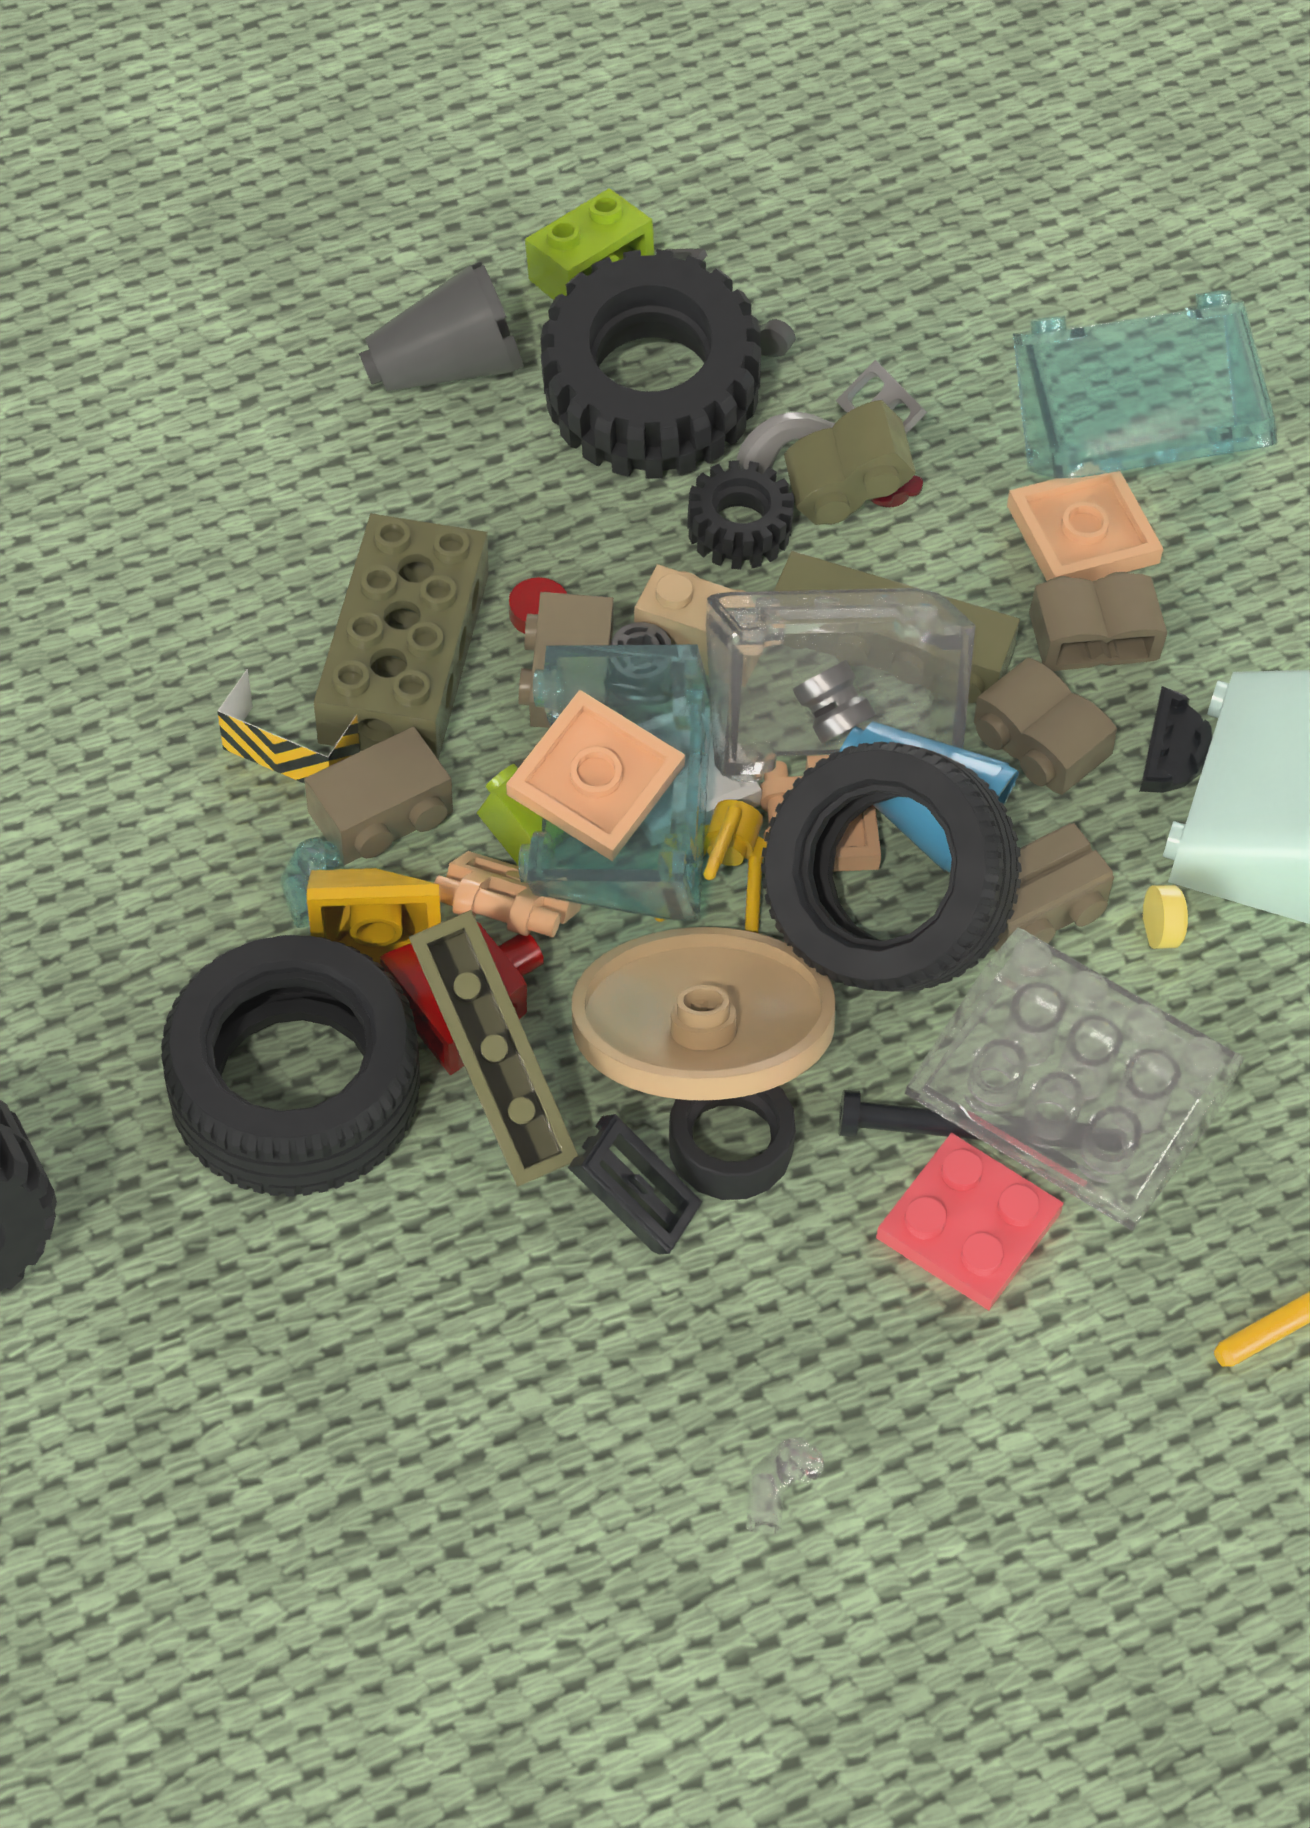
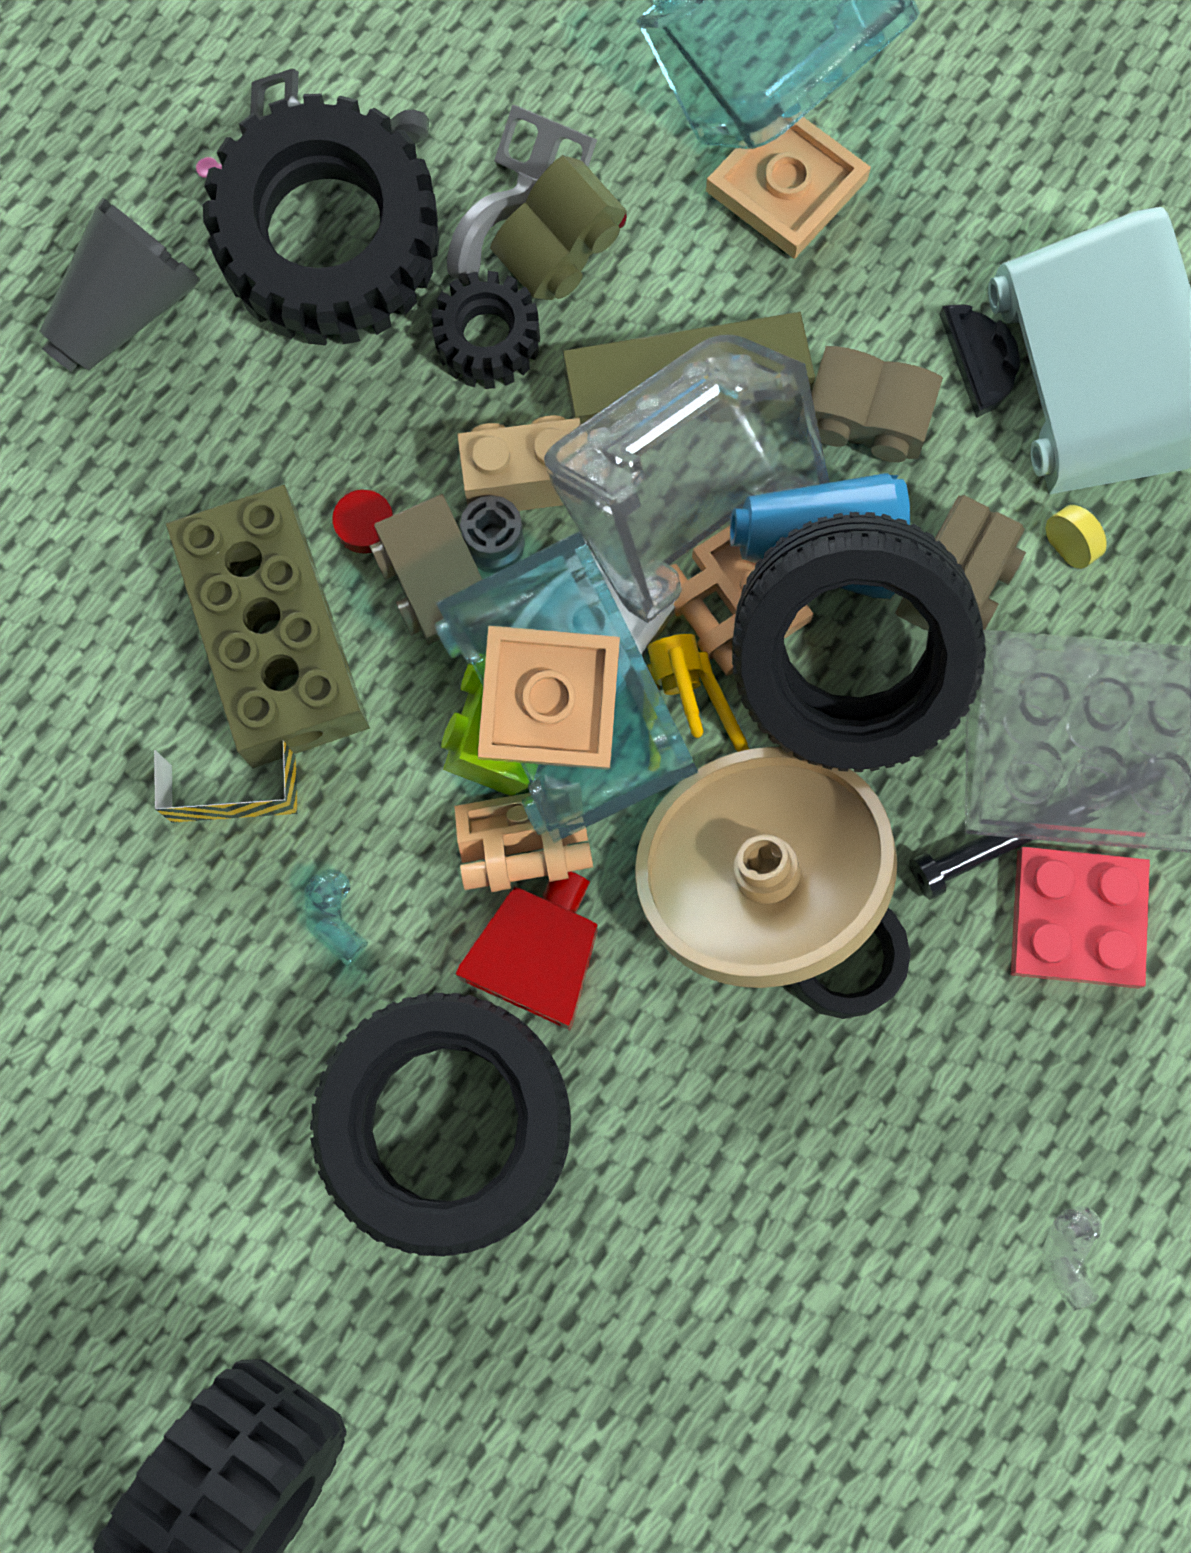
camera: 25 degrees left, 20 degrees up
dark tan brick [304,726,453,865] -> none
yellow slope [307,868,441,963] -> none
olive brick [409,910,579,1187] -> none
lime brick [525,188,655,300] -> none
black tile [568,1114,702,1255] -> none
flat silver wheel [792,660,876,744] -> none
dark tan brick [1029,572,1167,671] -> none

